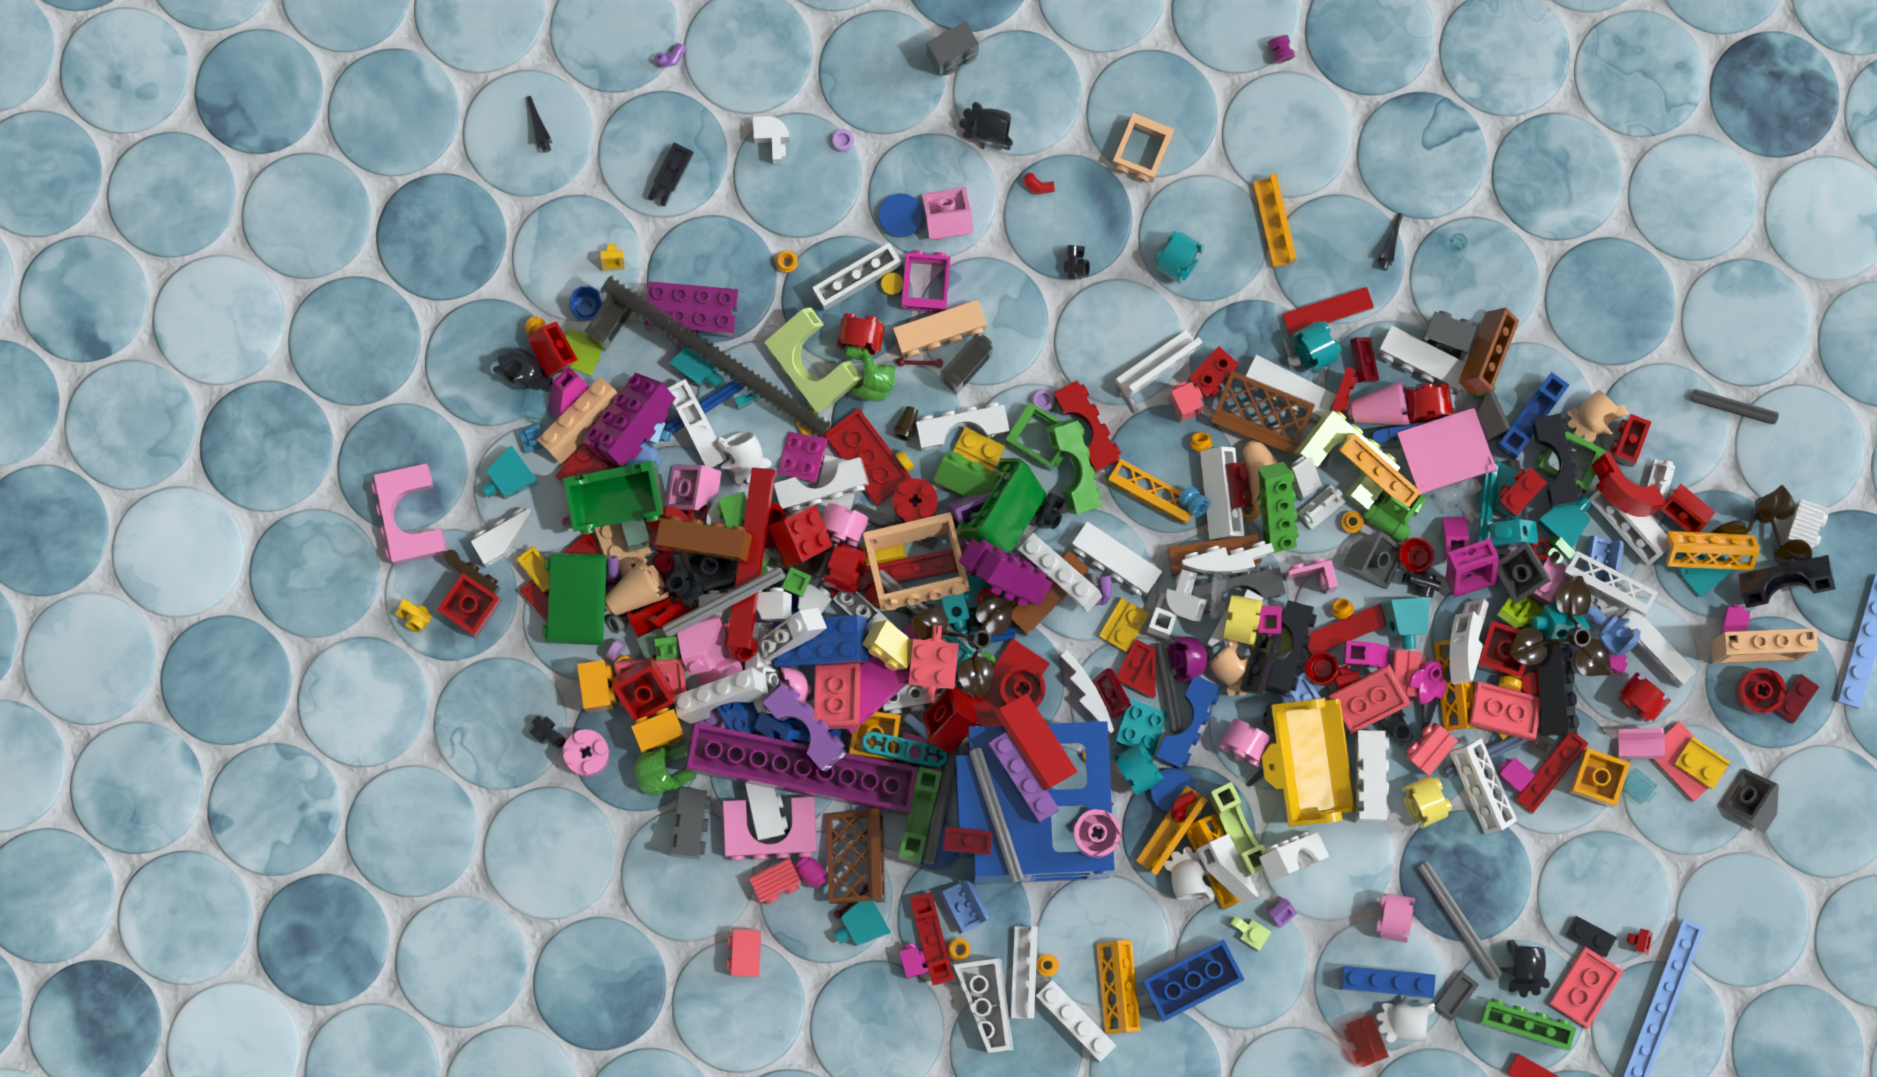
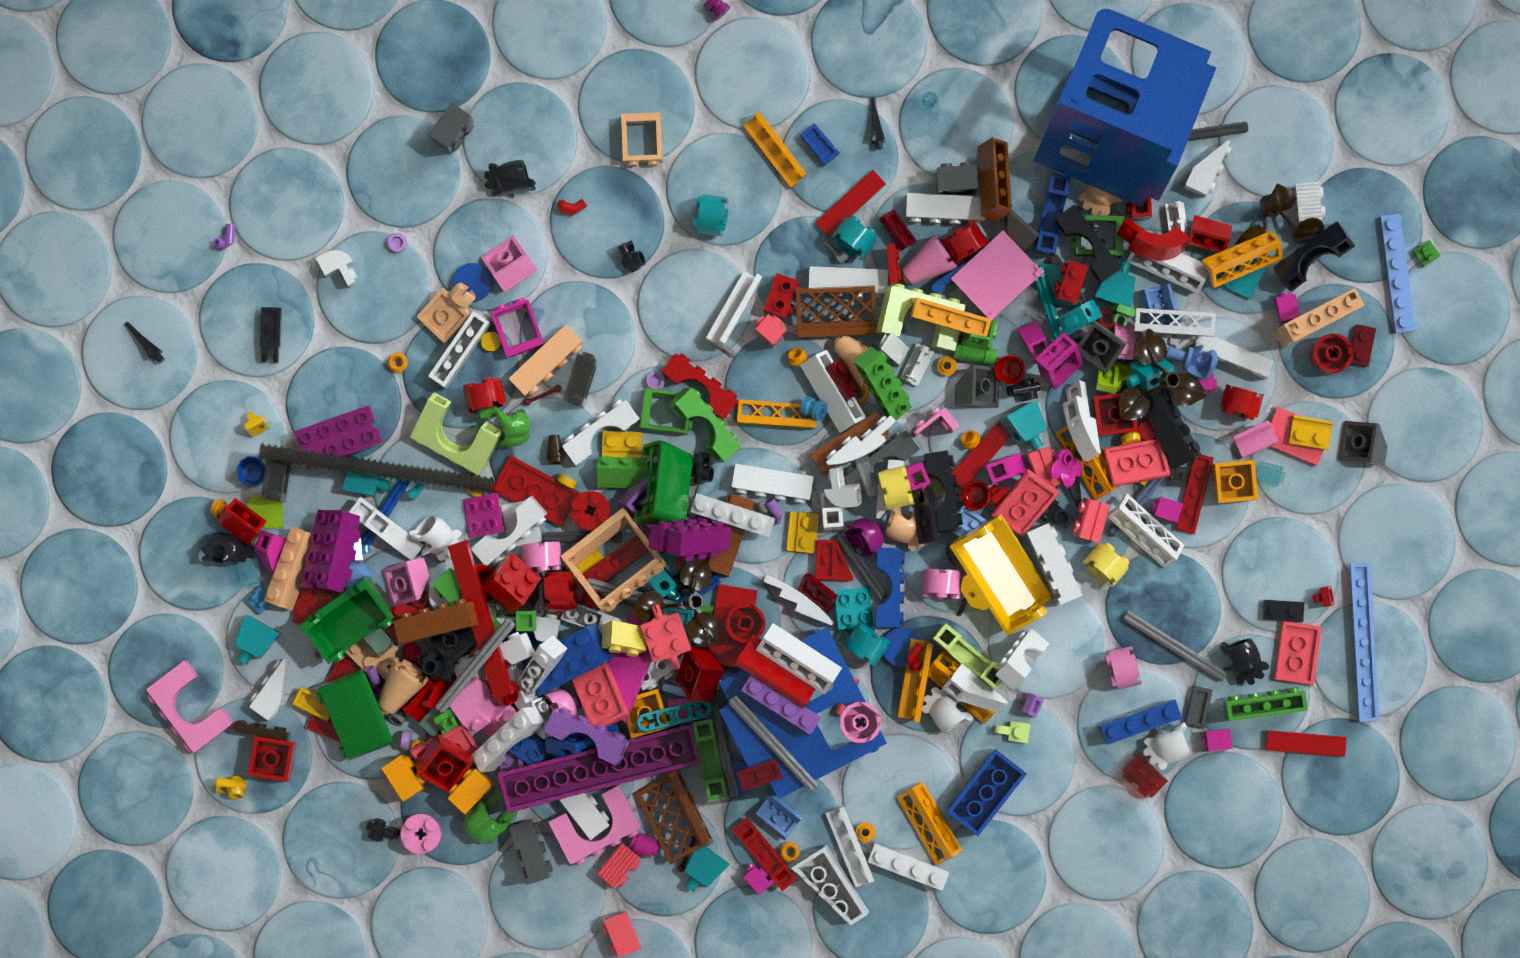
camera: 25 degrees left, 5 degrees up
none -> light nougat plate [417,283,476,344]
none -> white brick [756,623,842,695]
none -> blue plate [799,123,840,166]
none -> blue piece [1033,9,1216,207]
none -> white slope [1183,140,1231,197]
none -> dark pink brick [1201,729,1232,751]

